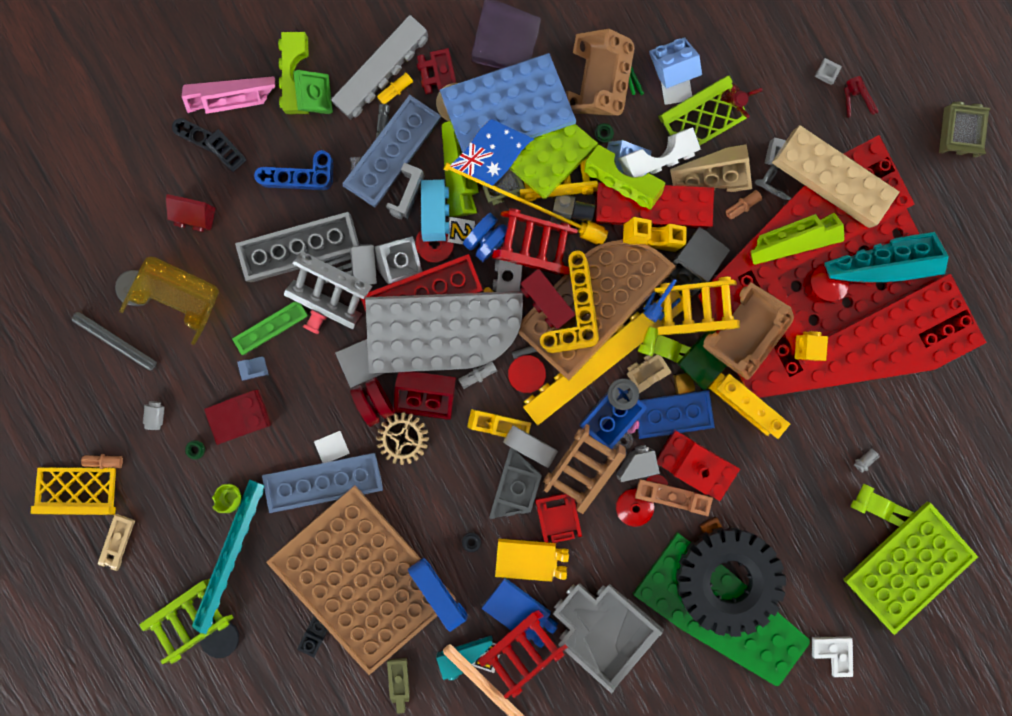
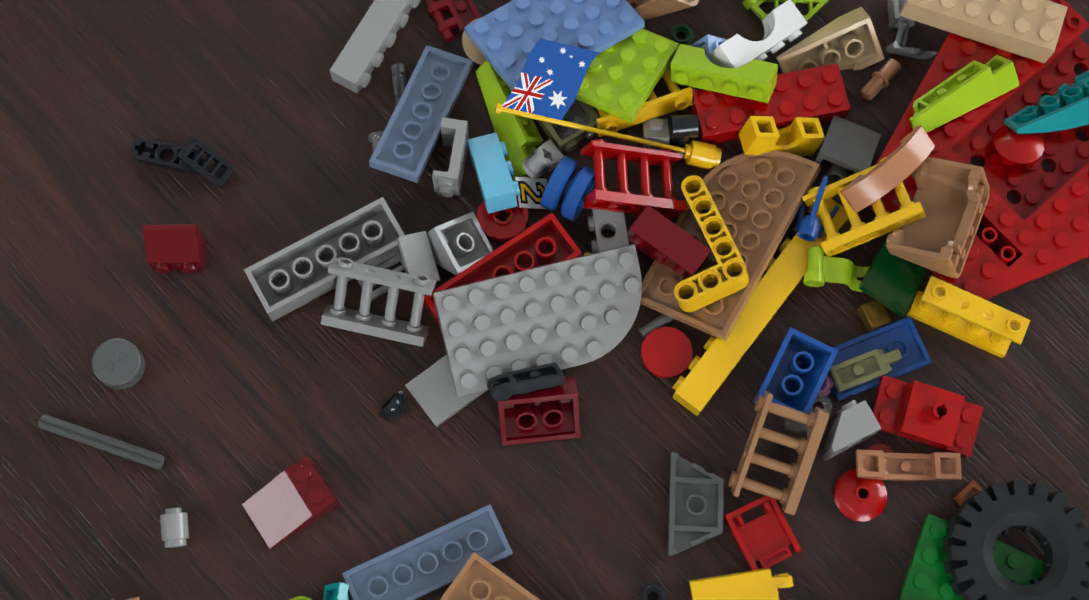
camera: 15 degrees left, 15 degrees down
clear yellow windscreen [119,257,219,345] -> none
bright pink wedge [182,77,275,114] -> none
dark green plate [185,440,205,460] -> none
bright green plate [232,301,309,355] -> none
sand blue panel [237,357,269,381] -> none
blue beam [254,150,334,190] -> none
lime arch [278,32,309,114] -> none
bright green tile [293,70,333,114] -> none
coral bush [303,310,327,334] -> none
white sticker [314,431,350,463] -> none
dark red wheel [350,377,395,427] -> none
yellow axle [377,72,413,104] -> none
tan gear [377,413,429,465] -> none
light grey pin [458,361,497,389] -> none
yellow slope [467,409,531,437] -> none
light grey beam [503,426,558,468] -> none
dark grey gear [608,379,639,410] -> none
tan cylinder [627,354,672,393] -> none
yellow brick [795,331,828,361] -> none
none -> black piece [379,390,408,420]
none -> black hinge [486,362,565,401]
none -> light grey piece [522,139,564,179]
none -> olive hinge [828,349,902,394]
none -> nougat slope [840,125,935,212]

